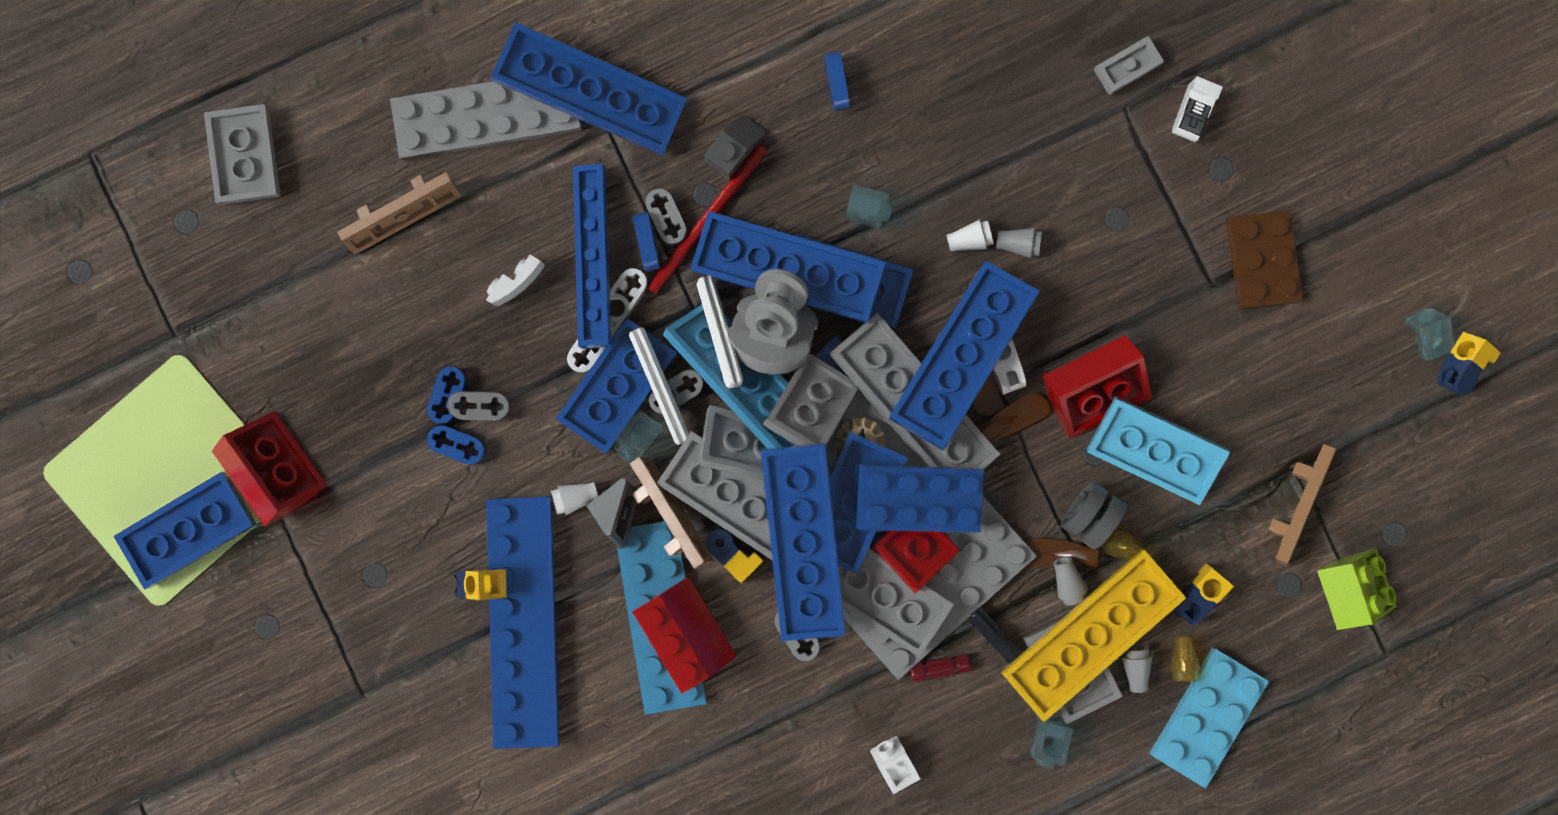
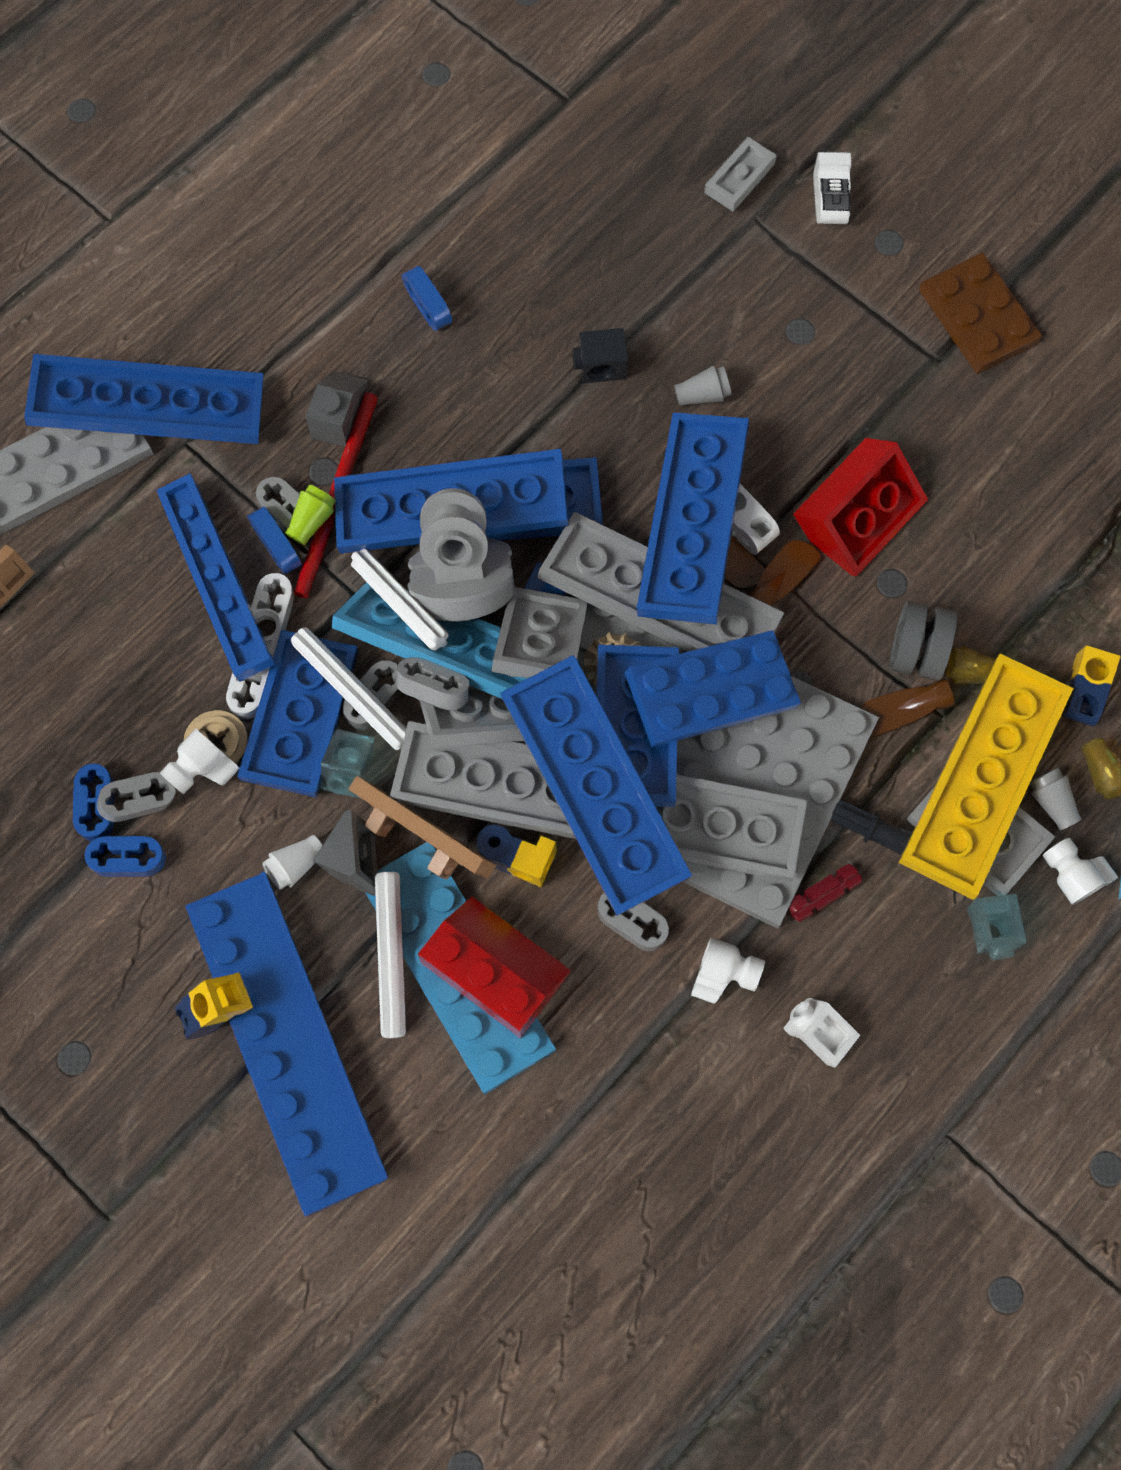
camera: 20 degrees left, 15 degrees down
white slope [486,255,545,307] -> none
clear light blue brick [844,185,893,229] -> none
red tile [872,531,961,593] -> none
white cone [946,219,994,252] -> none
light grey cone [1053,556,1088,605] -> none
medium azure plate [1087,396,1230,505] -> none
none -> white piece [160,728,240,794]
none -> tan gear [184,710,248,765]
none -> lime cone [285,485,336,545]
none -> white axle [375,872,406,1038]
none -> light grey beam [396,657,469,710]
none -> black brick [572,328,628,384]
none -> white piece [691,937,765,1004]
none -> white piece [1042,837,1118,905]

